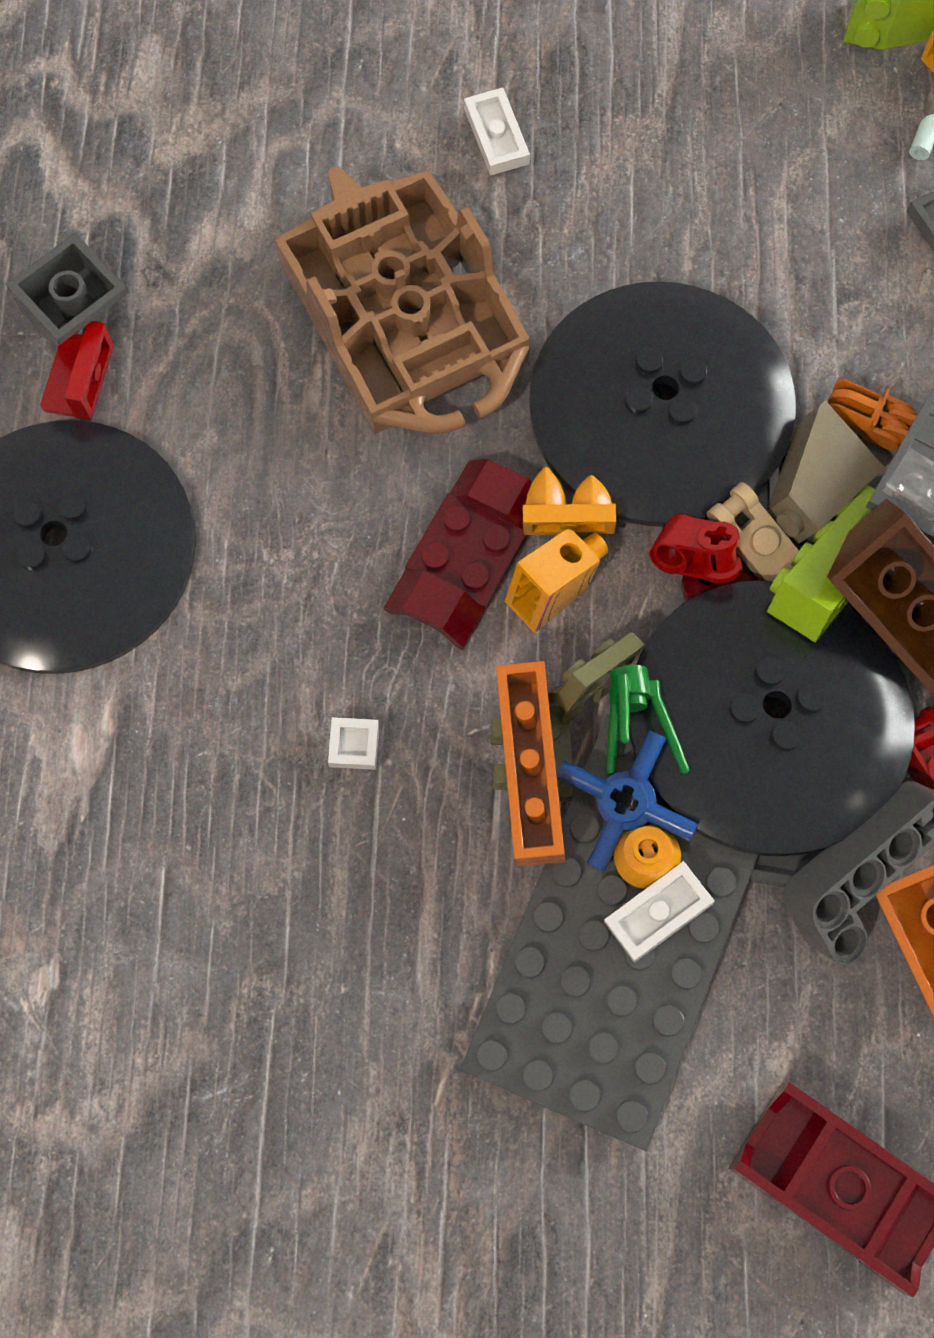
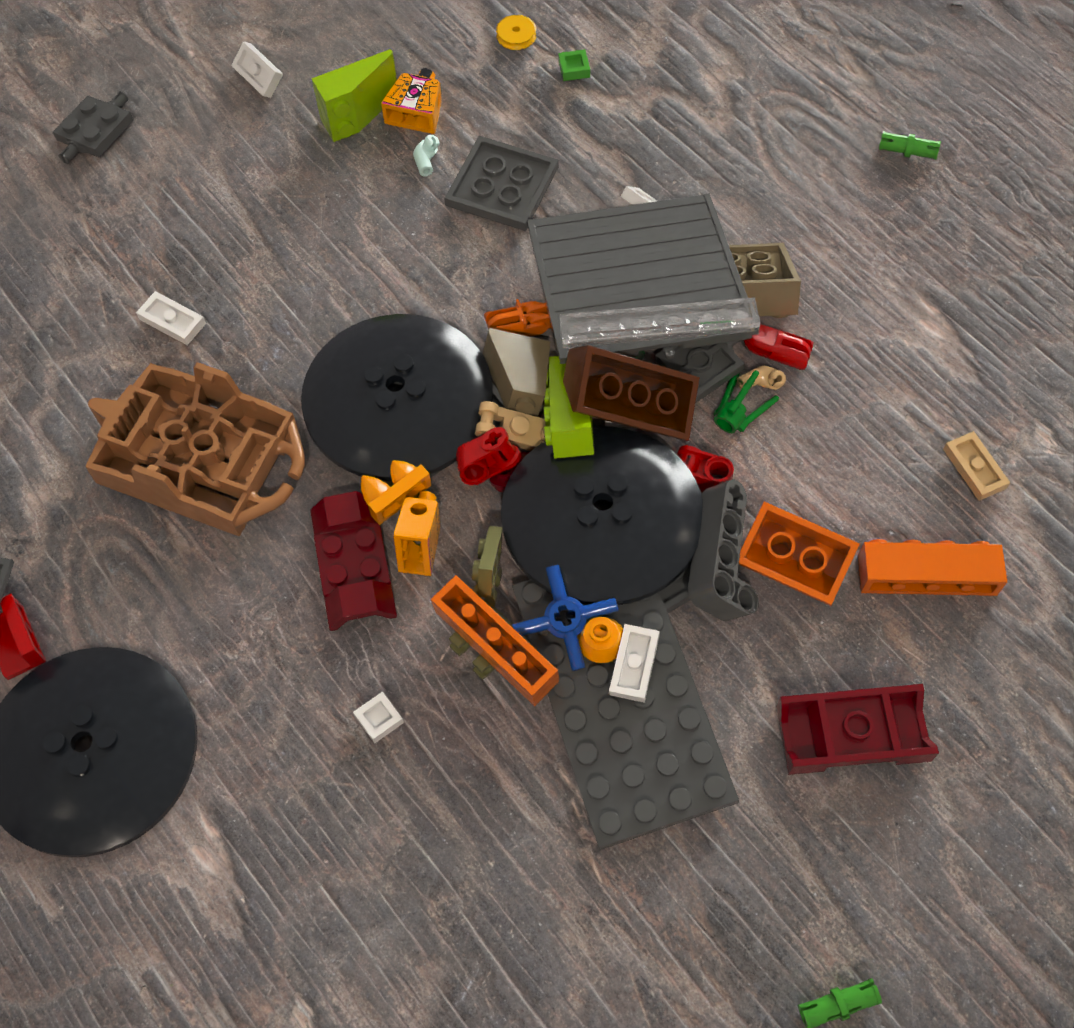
camera: 40 degrees left, 10 degrees down
green plant [606,665,689,776] -> none

